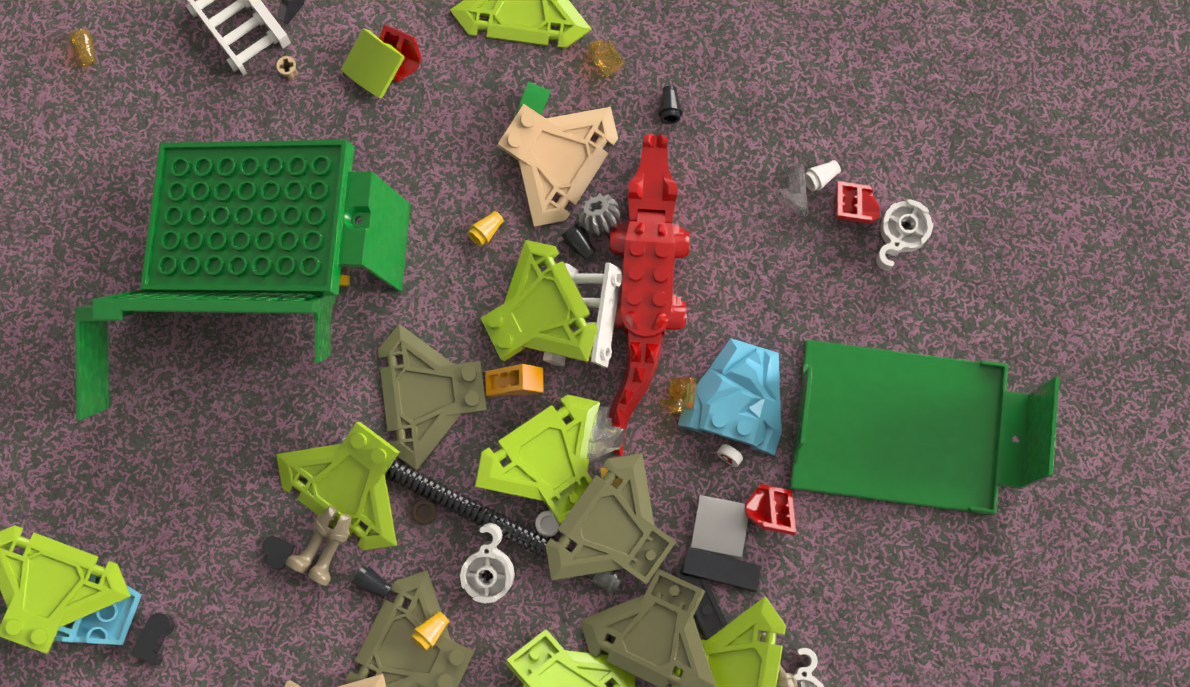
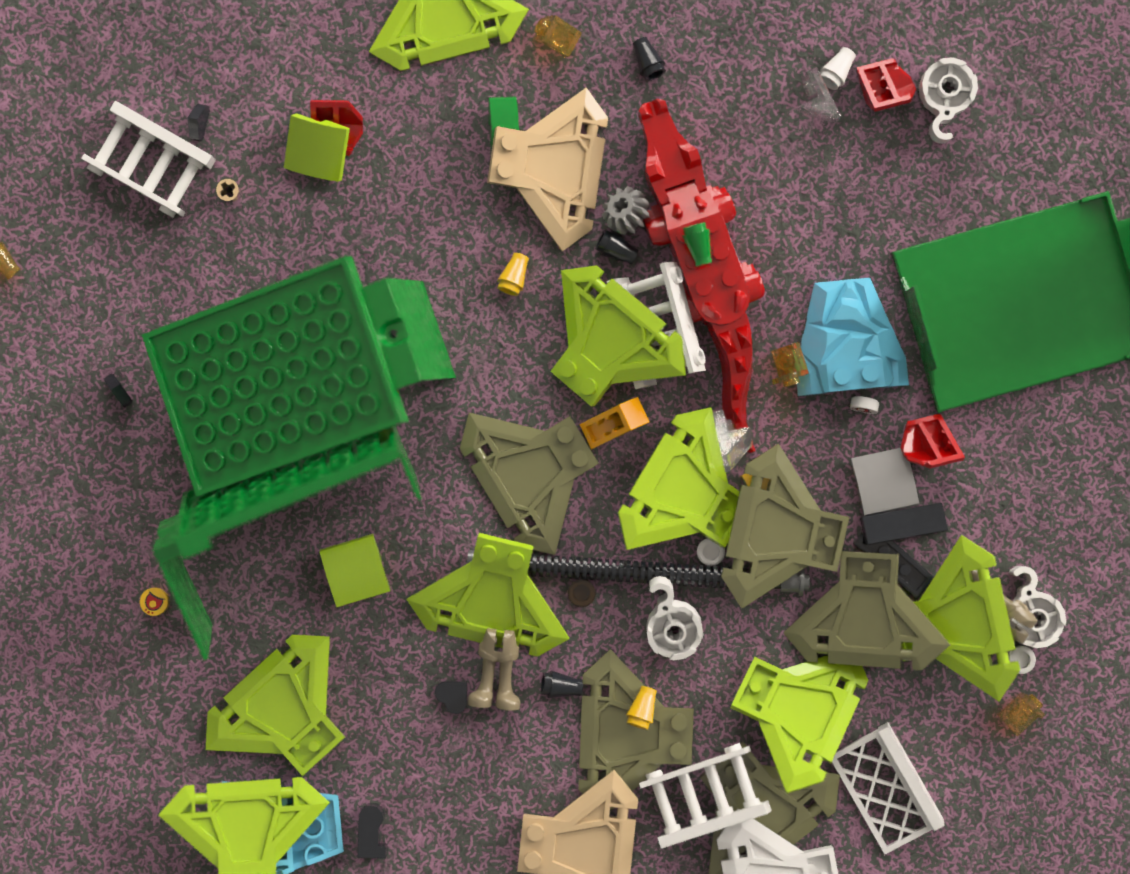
camera: 20 degrees left, 10 degrees up
none -> black tile [104,373,133,408]
none -> yellow tile [140,588,169,616]
none -> lime plate [206,635,346,776]
none -> lime slope [319,534,390,607]
none -> green cone [682,222,712,266]

